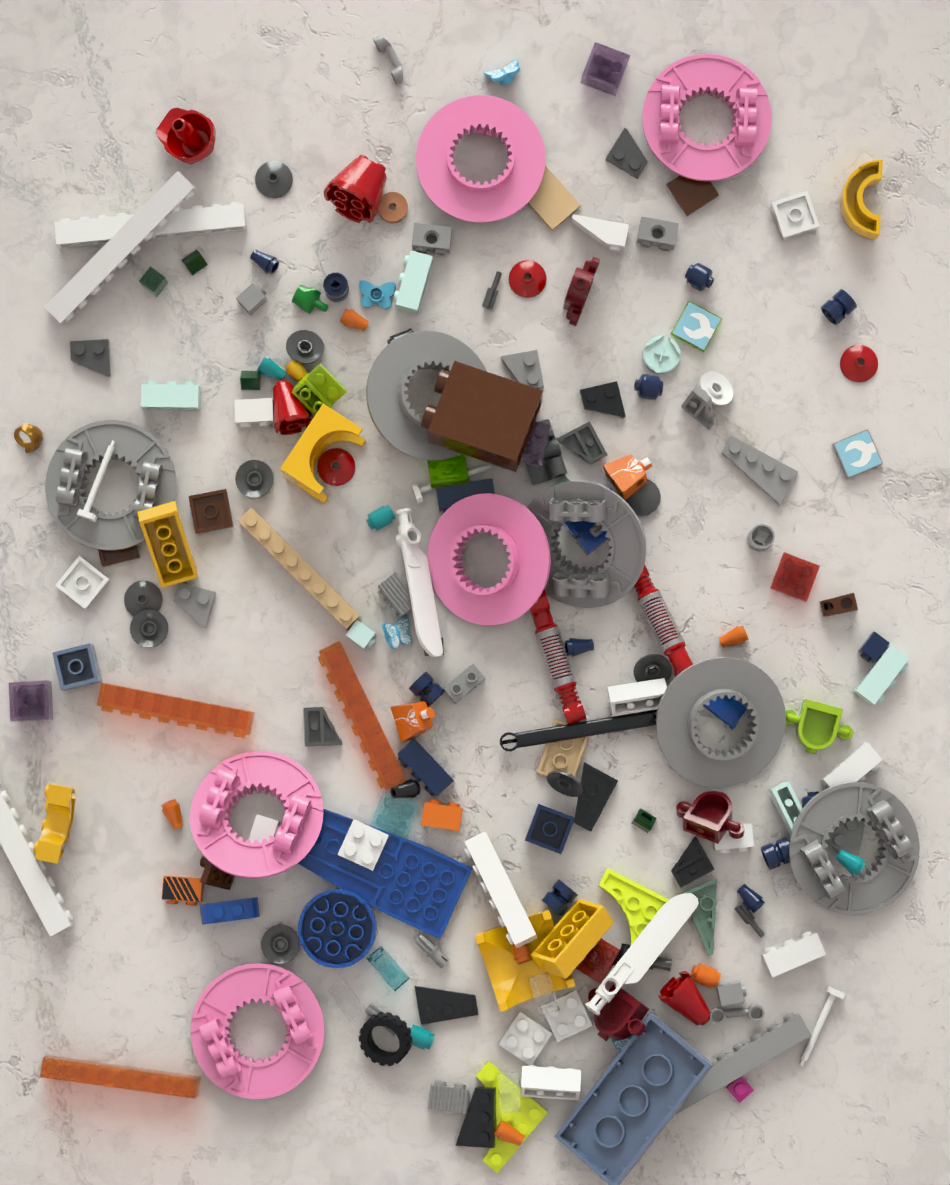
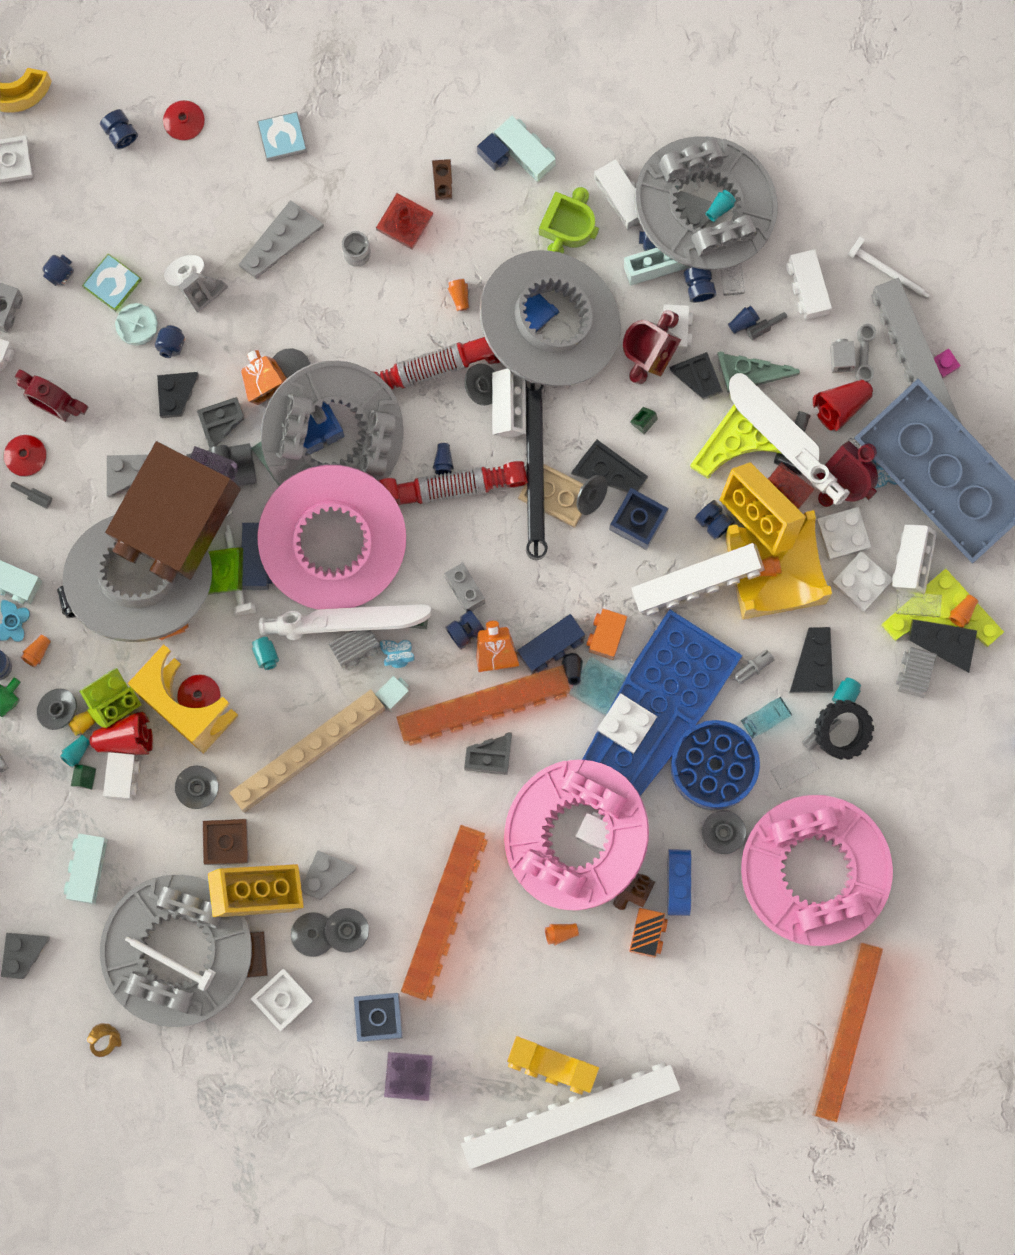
camera: 80 degrees left, 5 degrees down
clear tile [528,973,560,1016] -> none
orange brick [690,963,721,988] -> none

